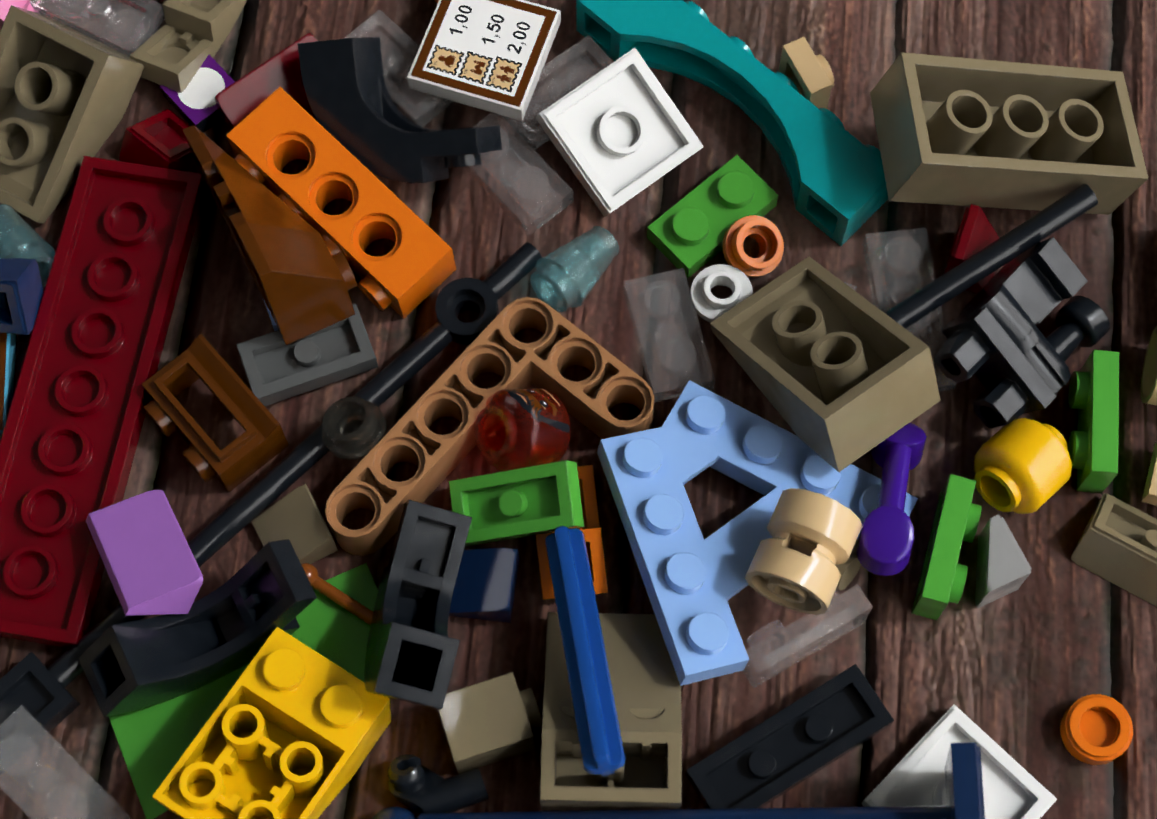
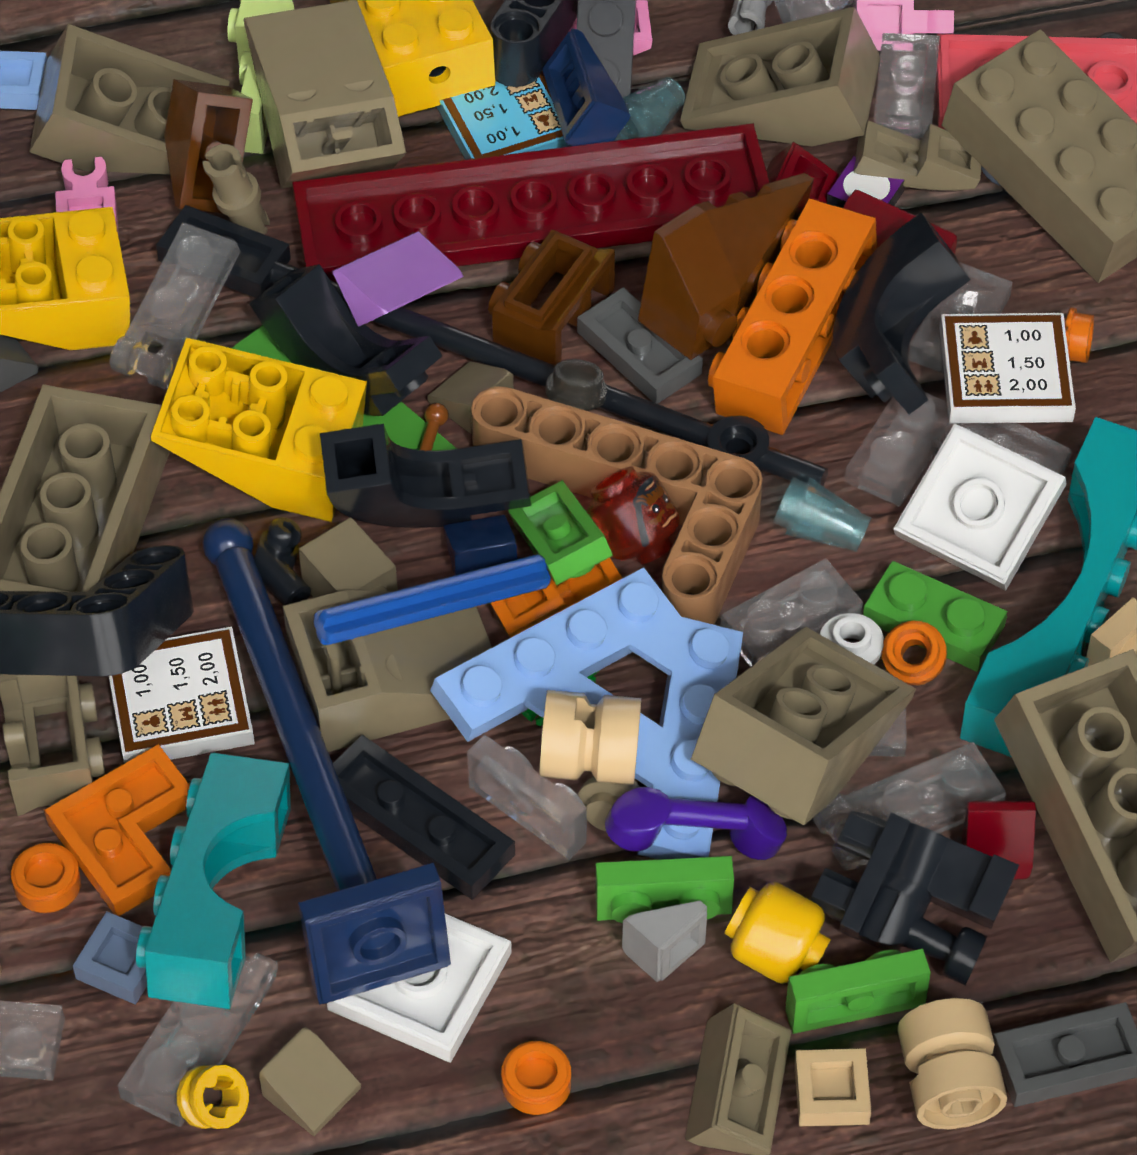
camera: 70 degrees right, 15 degrees down
black bar [884,184,1098,329] -> none

